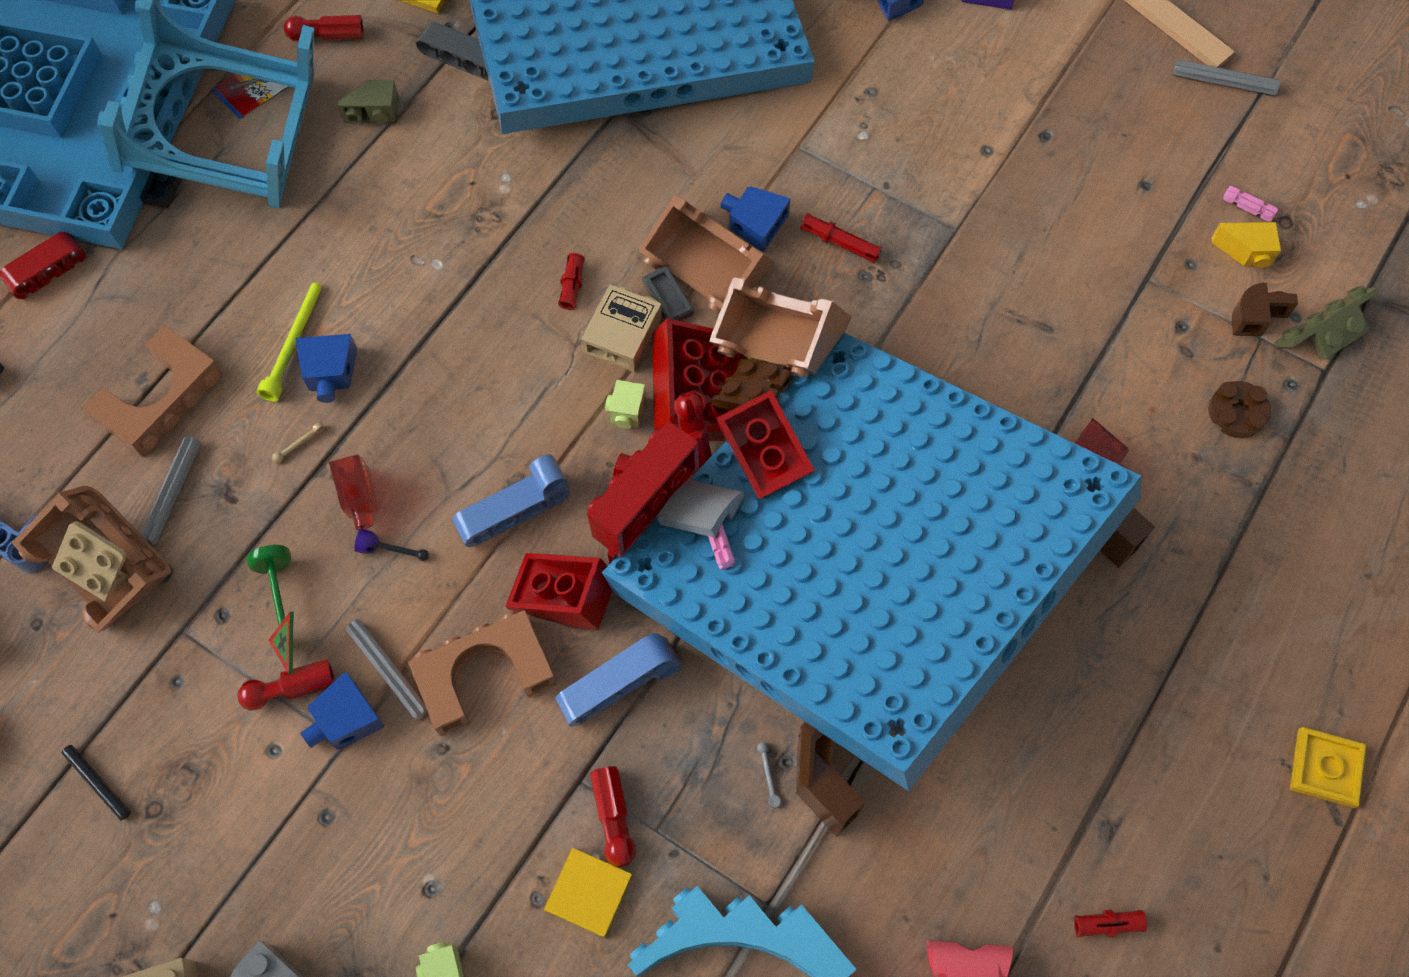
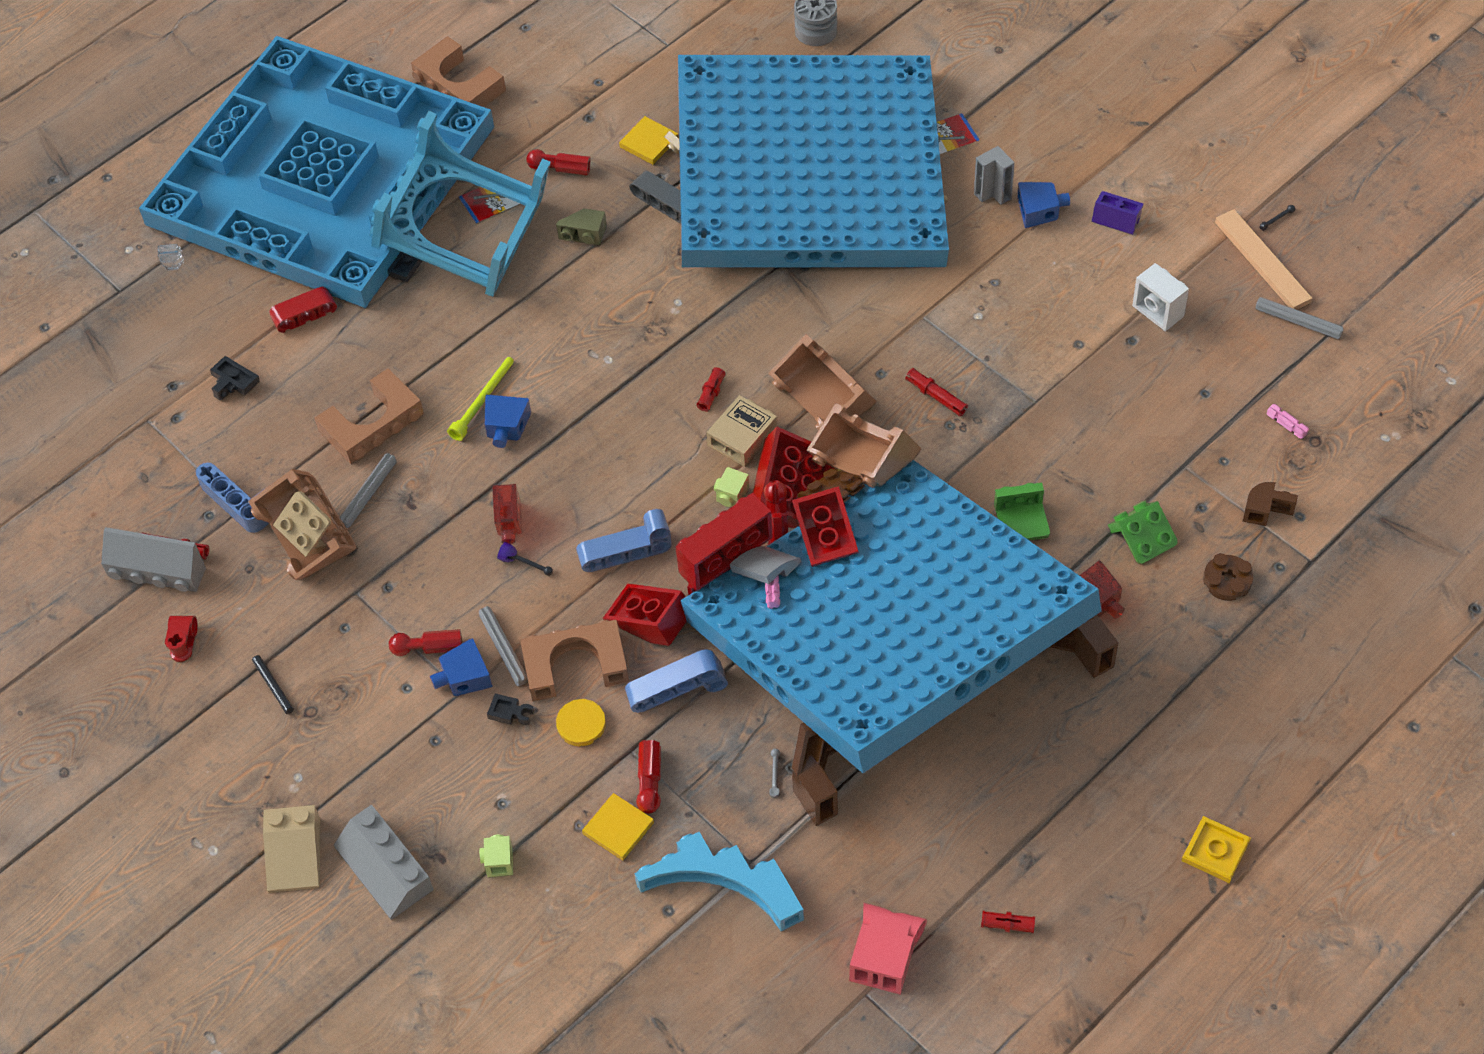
camera: 15 degrees right, 10 degrees down
green piece [246,545,294,674] -> none
tan hinge [272,422,325,463] -> none
dark grey tile [642,265,694,321] -> none
blue torso [720,186,790,253] -> none
yellow slope [1211,222,1281,268] -> none
olive bracket [1274,285,1379,358] -> none
none -> black plate [487,693,534,725]
none -> yellow tile [556,699,606,747]
none -> bright green bracket [994,483,1050,541]
none -> bright green bracket [1108,500,1178,564]
none -> white brick [1132,263,1189,331]

